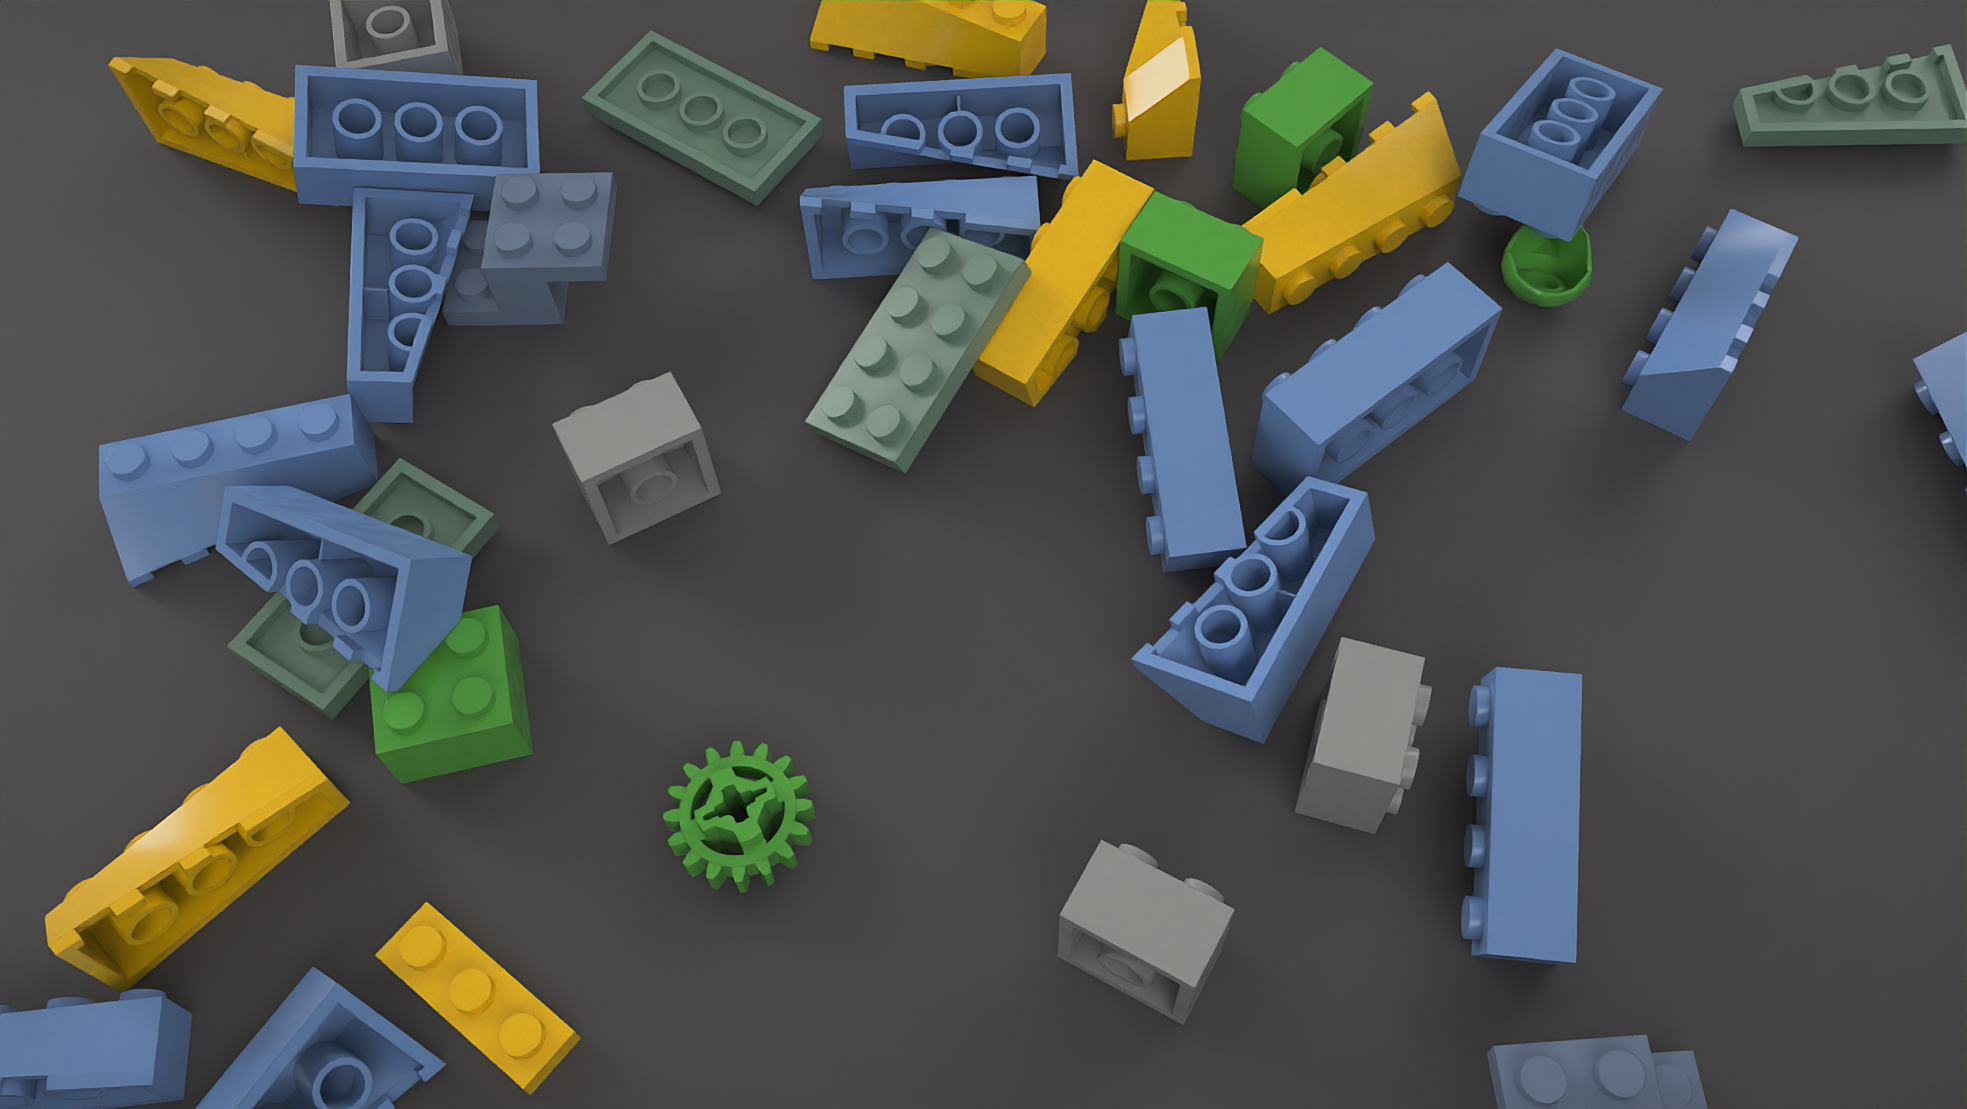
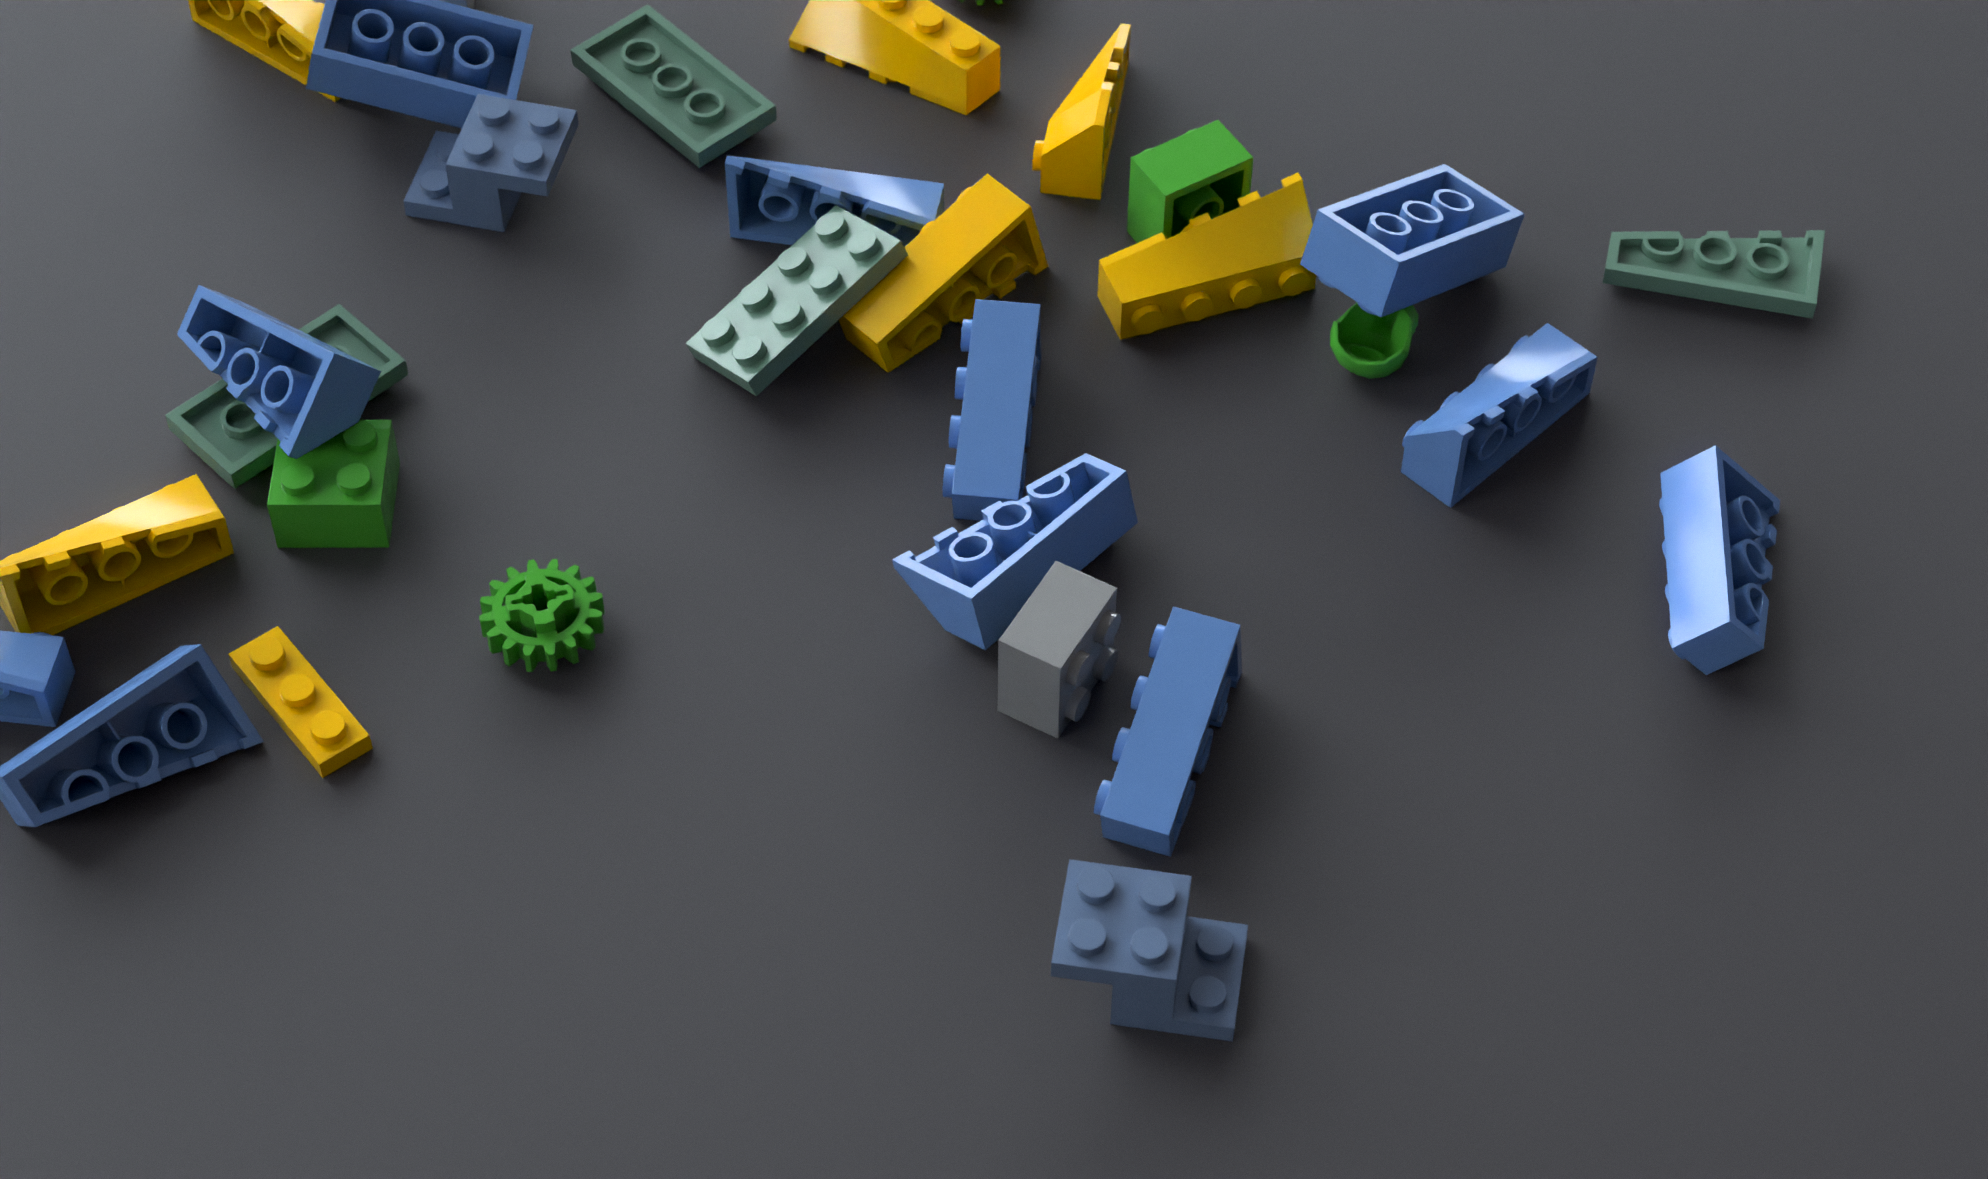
camera: 10 degrees right, 10 degrees down
medium blue wedge [99,394,378,588] -> none
medium blue wedge [347,187,475,423] -> none
light grey brick [552,371,721,545] -> none
medium blue wedge [844,73,1079,181] -> none
light grey brick [1057,839,1235,1025] -> none
bright green brick [1115,191,1264,362] -> none
medium blue brick [1250,262,1503,497] -> none

